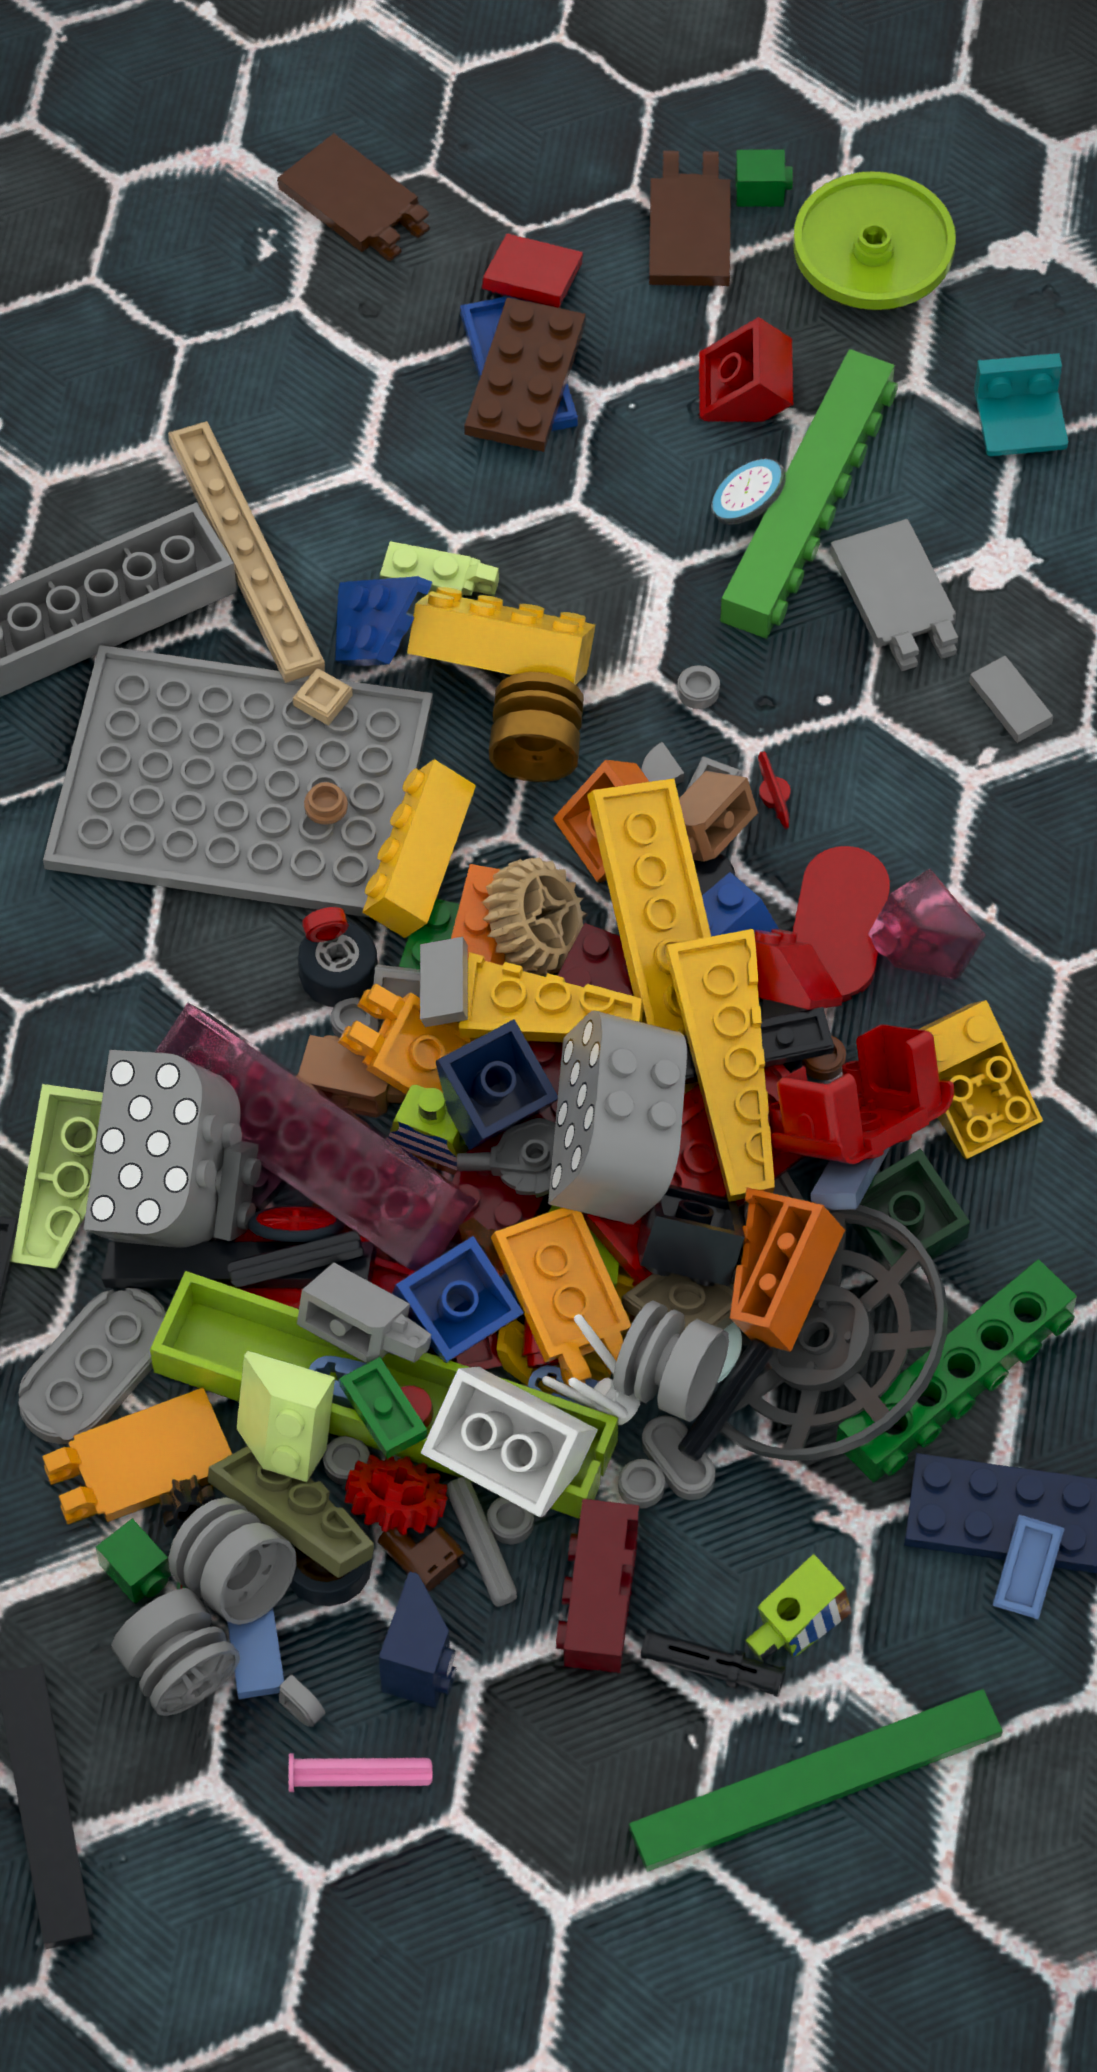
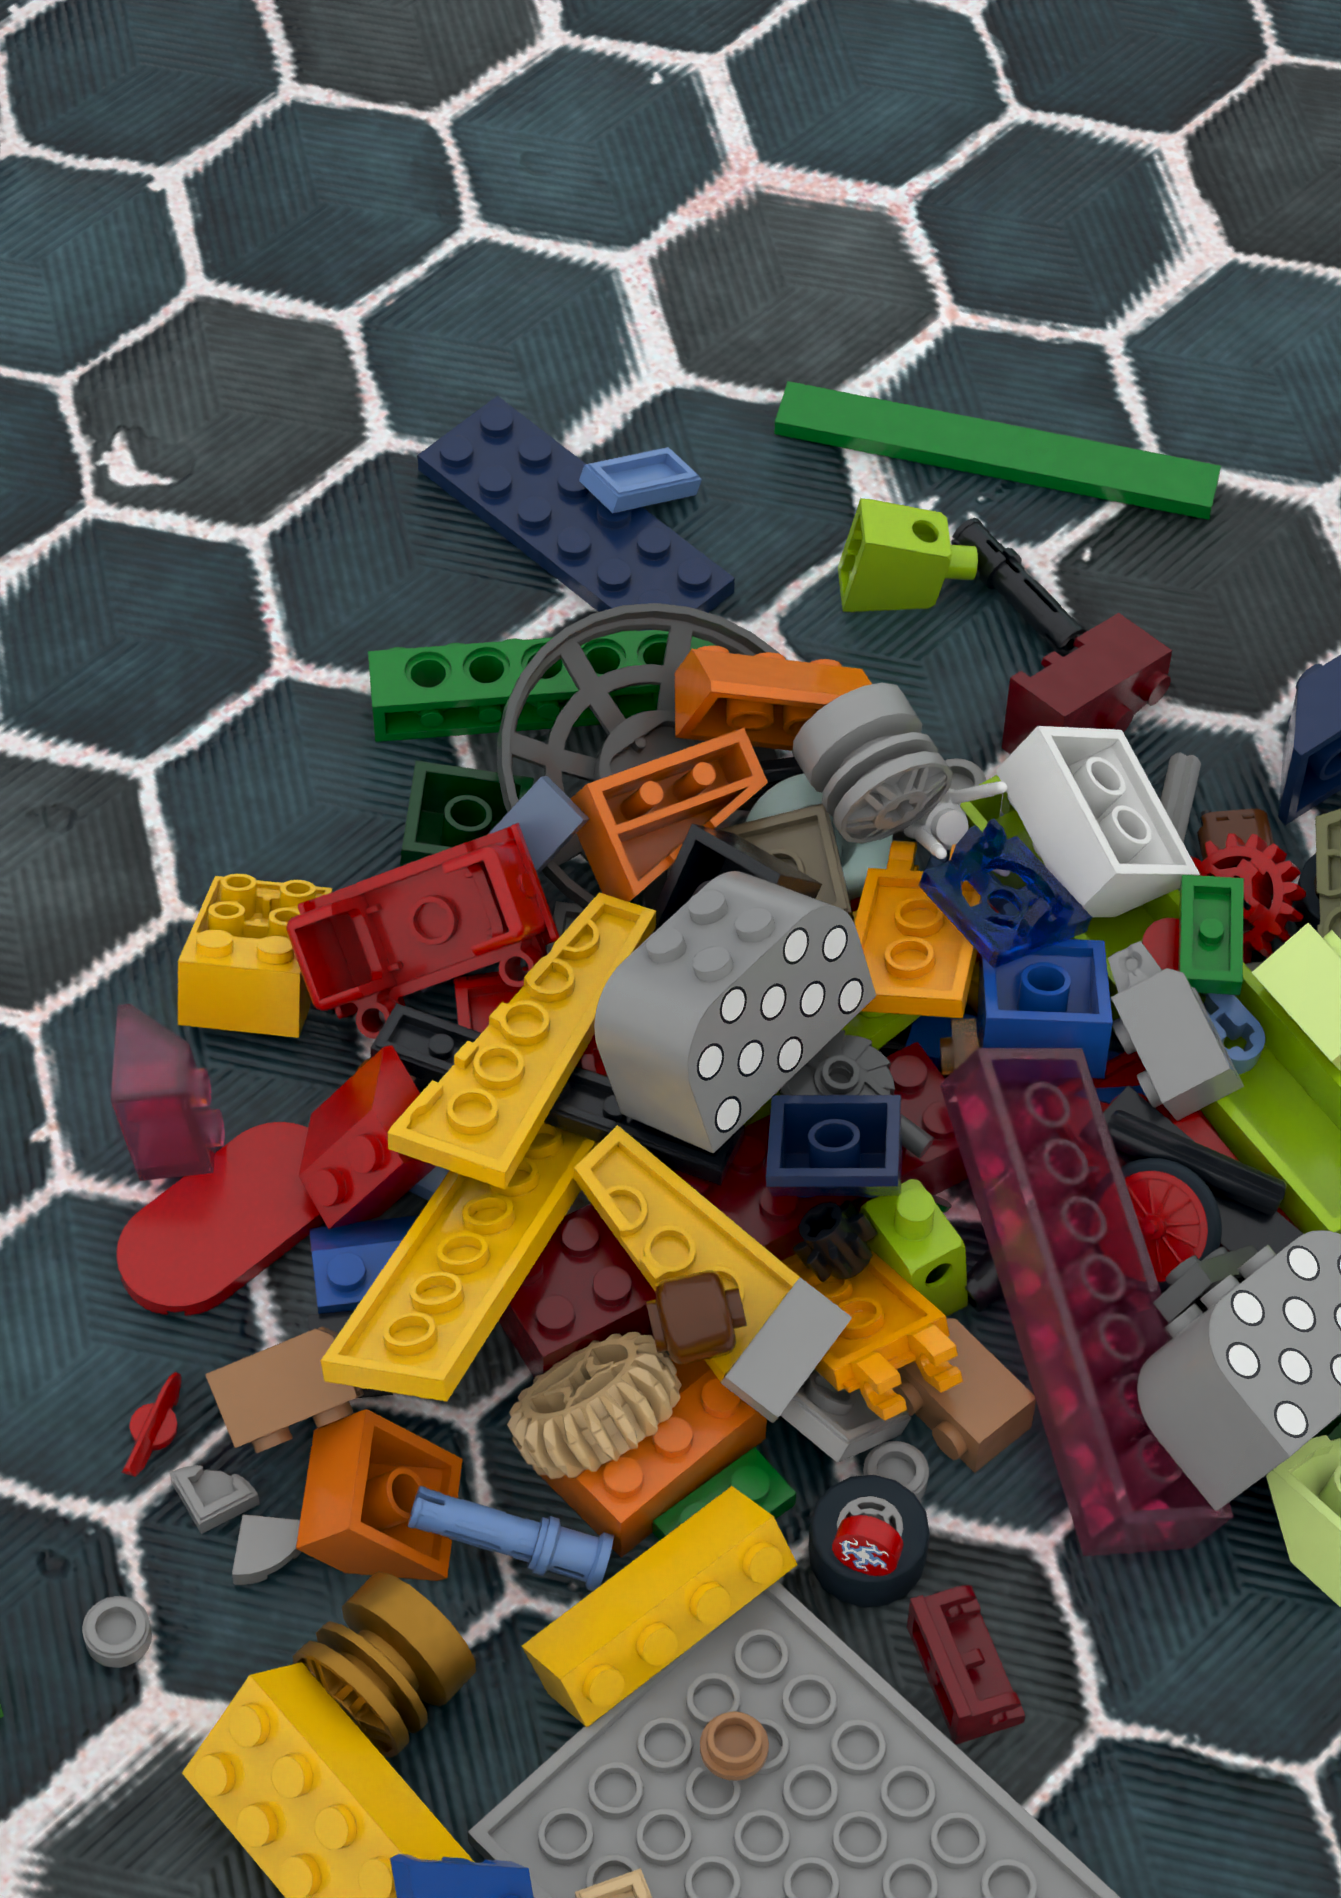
camera: 145 degrees left, 5 degrees down
none -> medium blue pin [407,1486,614,1591]
none -> reddish brown head [646,1270,747,1364]
none -> orange slope [675,646,872,751]
none -> dark red hinge [907,1585,1026,1745]
none -> clear blue piece [919,818,1092,968]

